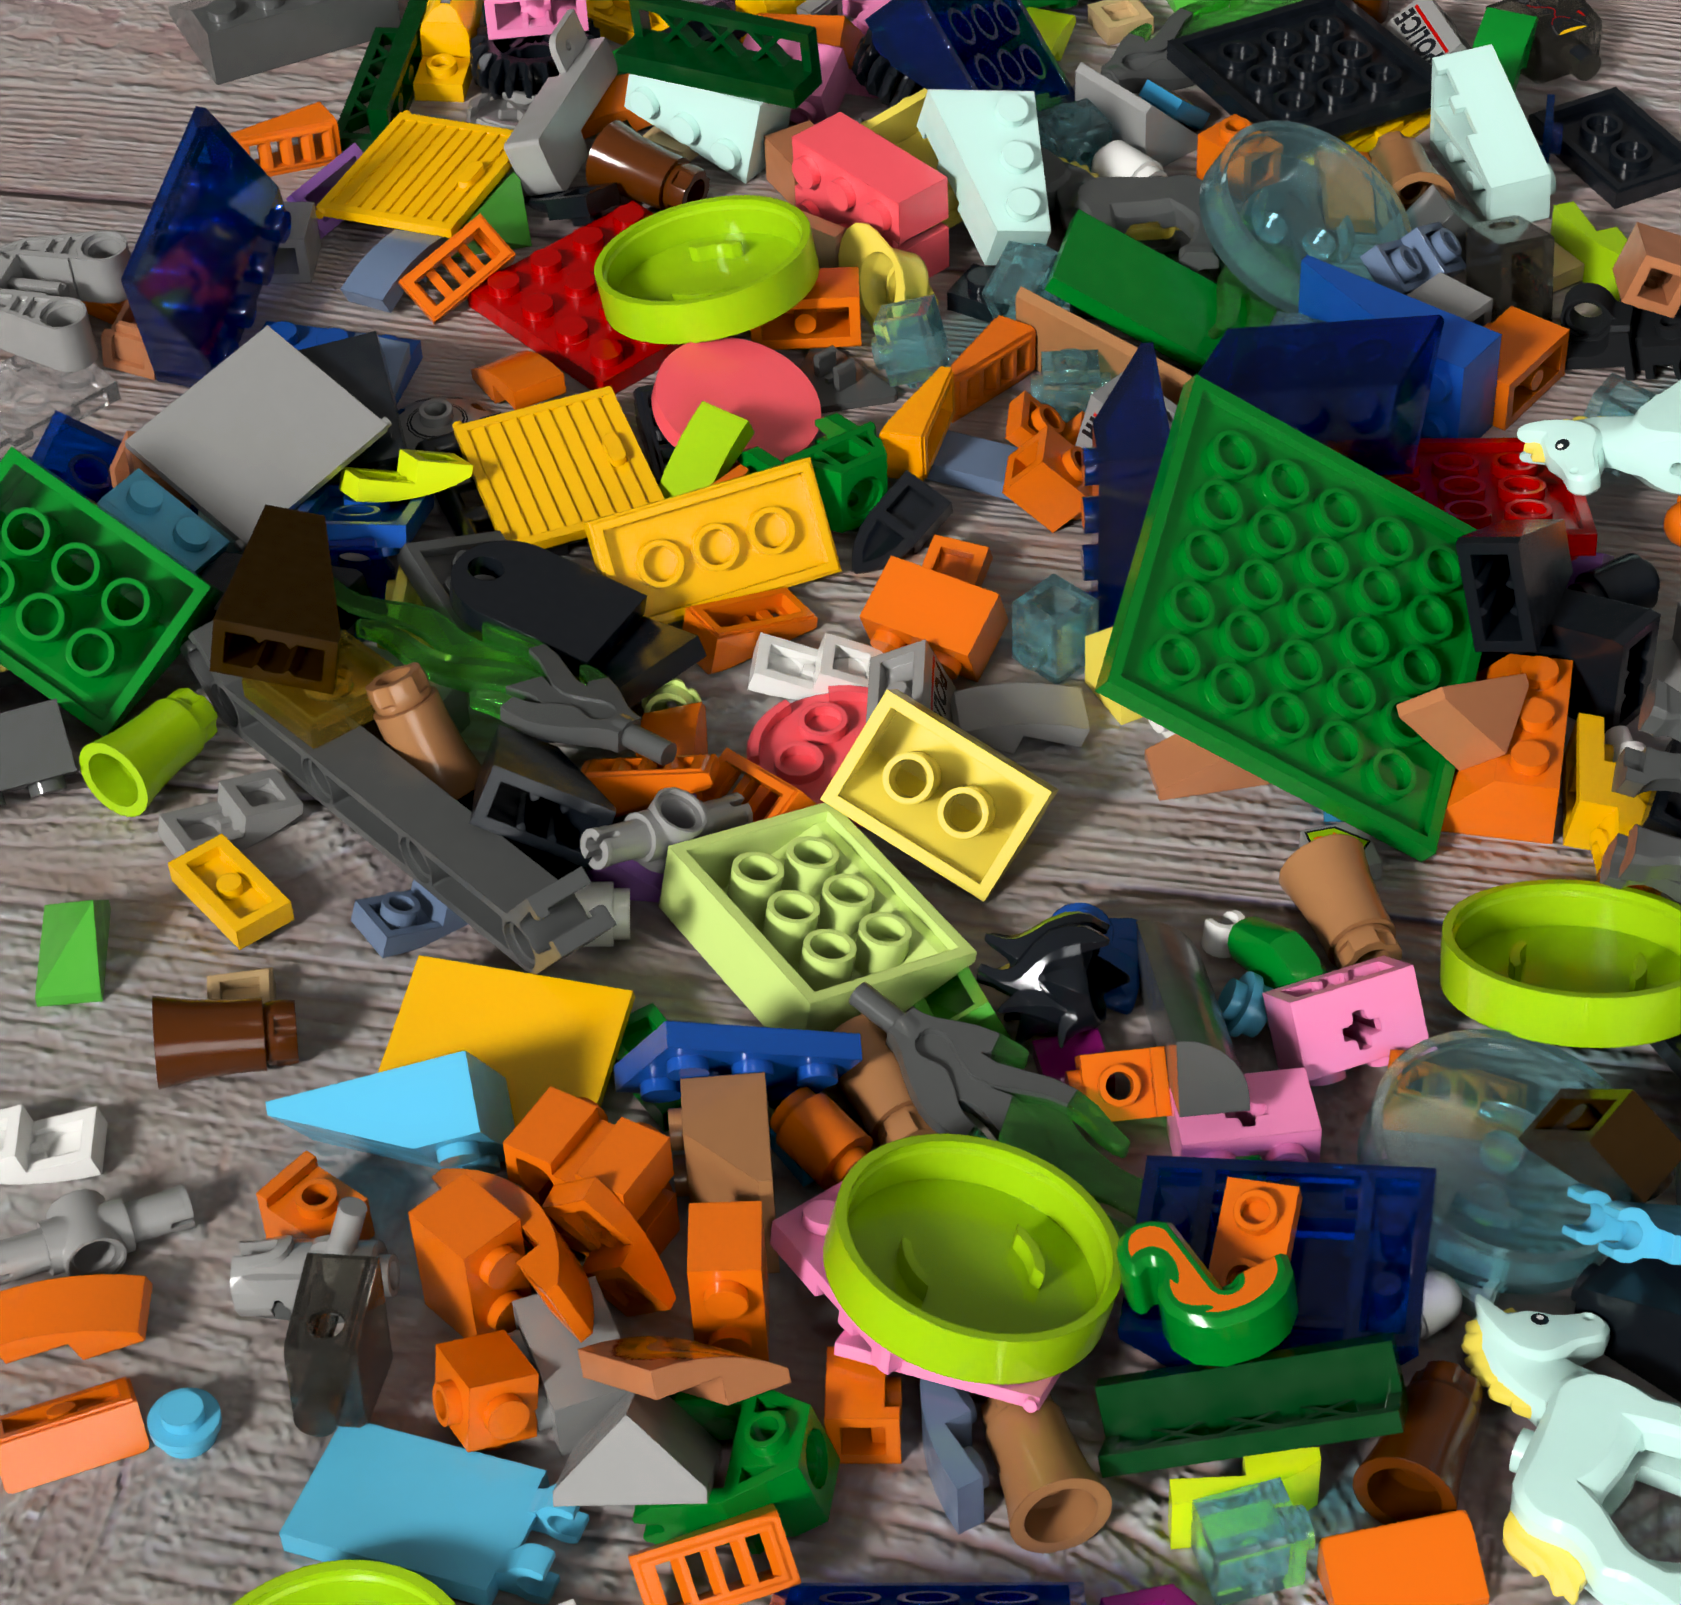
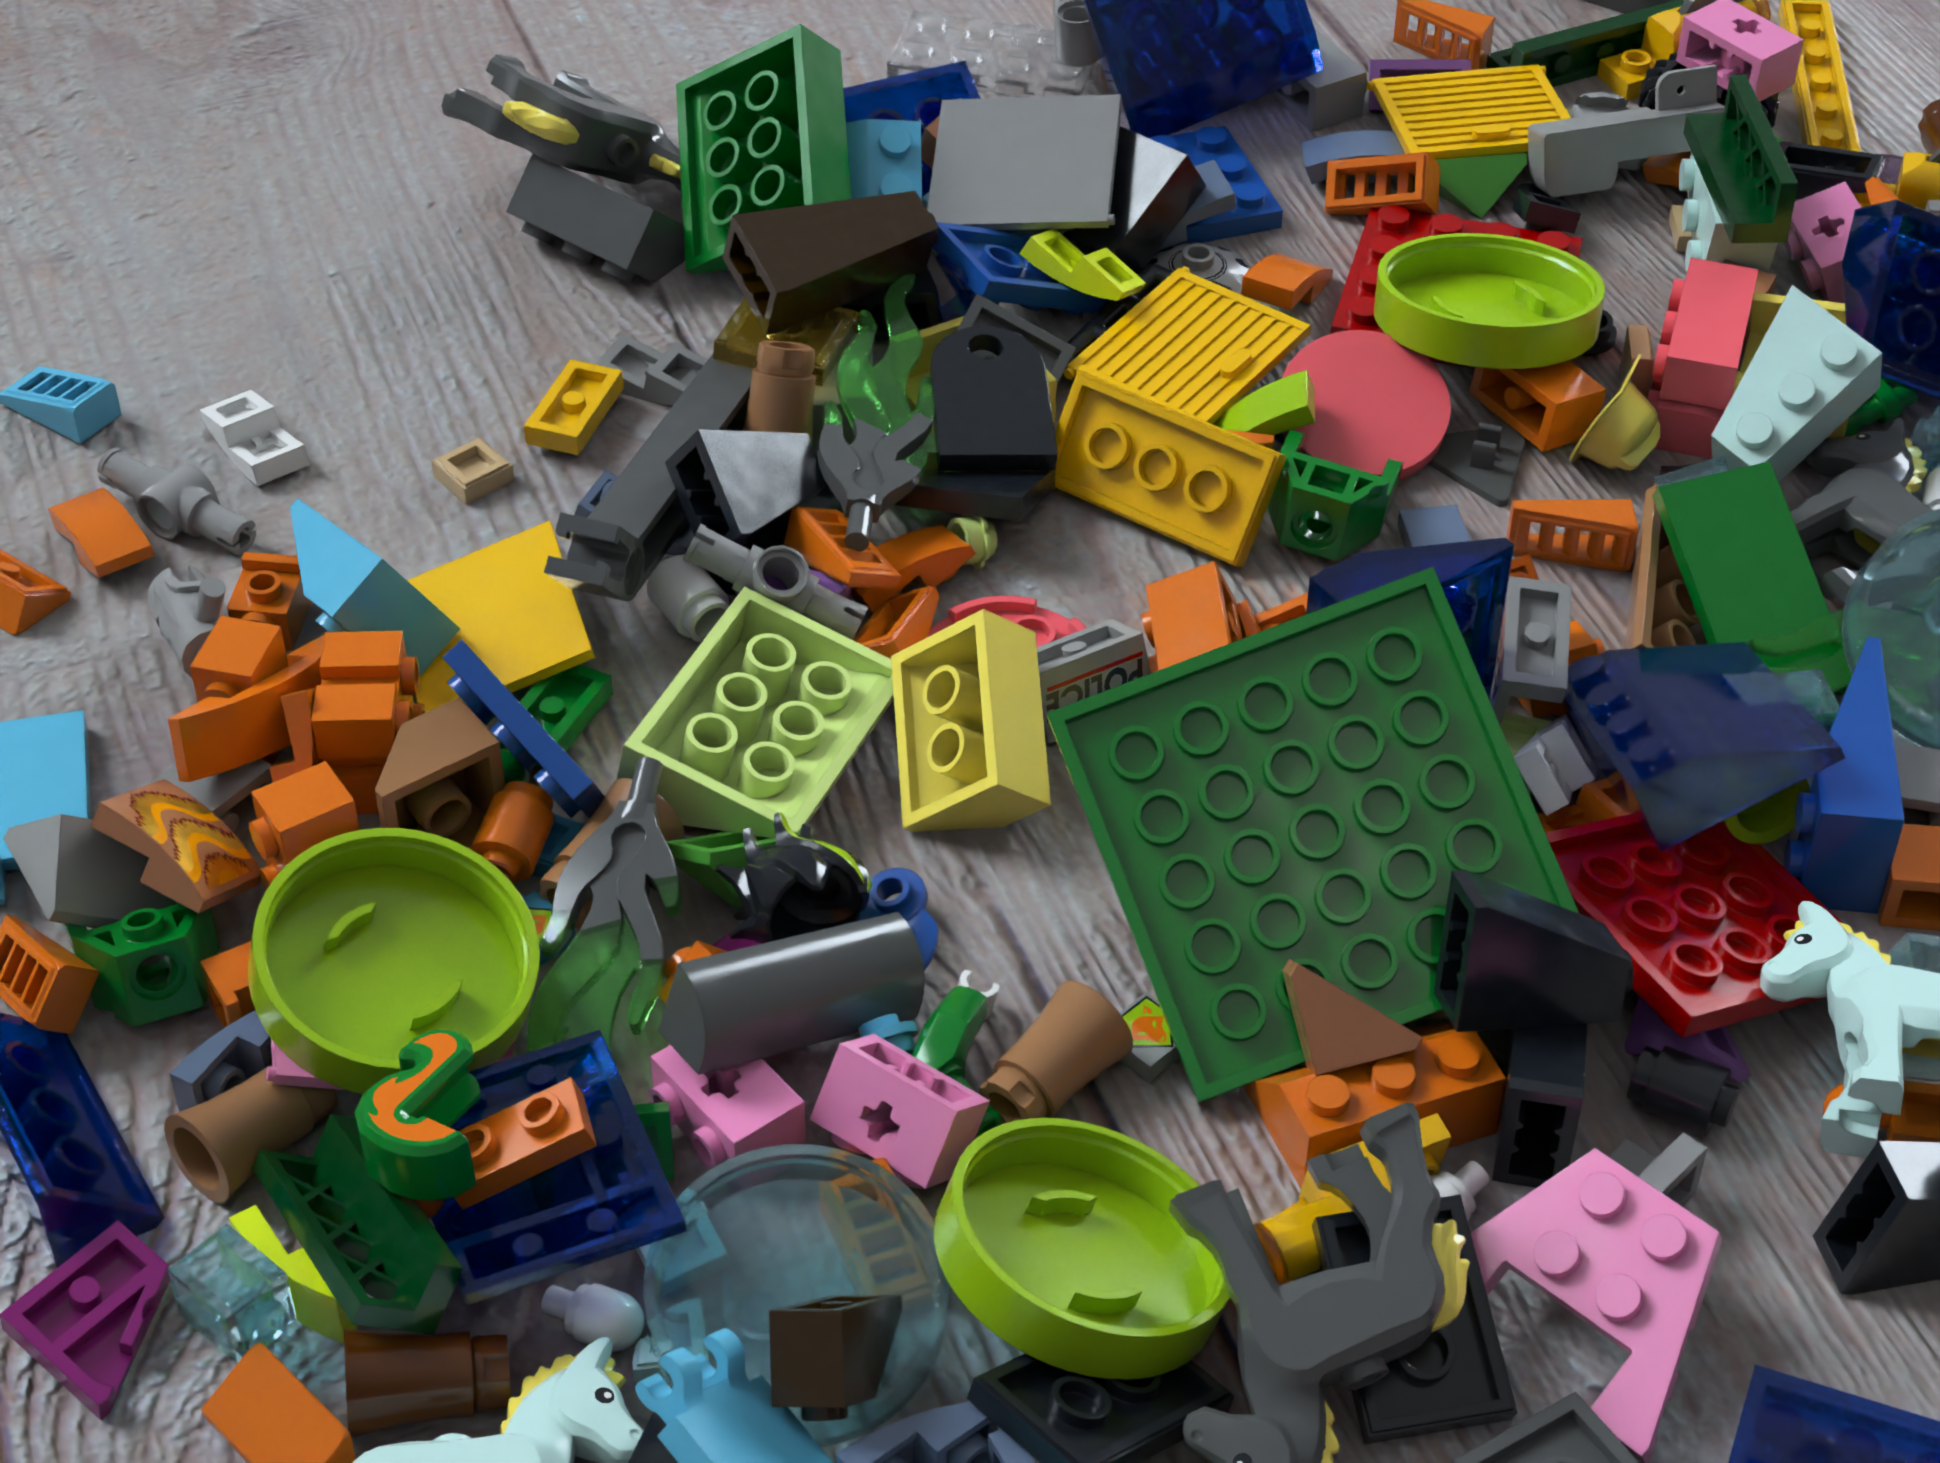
camera: 55 degrees right, 0 degrees up
bright green slope [35,899,111,1007] -> none
lime plant [79,687,218,817] -> none
medium azure plate [147,1387,222,1459] -> none
reddish brown plant [152,996,299,1090] -> none
clear smoke torso [284,1253,393,1437] -> none
orange brick [432,1330,539,1452] -> none
reddish brown plant [586,120,710,211] -> none
orange slope [682,587,818,674] -> none
white slope [747,632,883,700] -> none
black plate [852,470,953,574] -> none
clear light blue brick [871,294,952,389] -> none
light orange slope [879,366,955,482] -> none
clear light blue brick [1030,348,1111,423] -> none

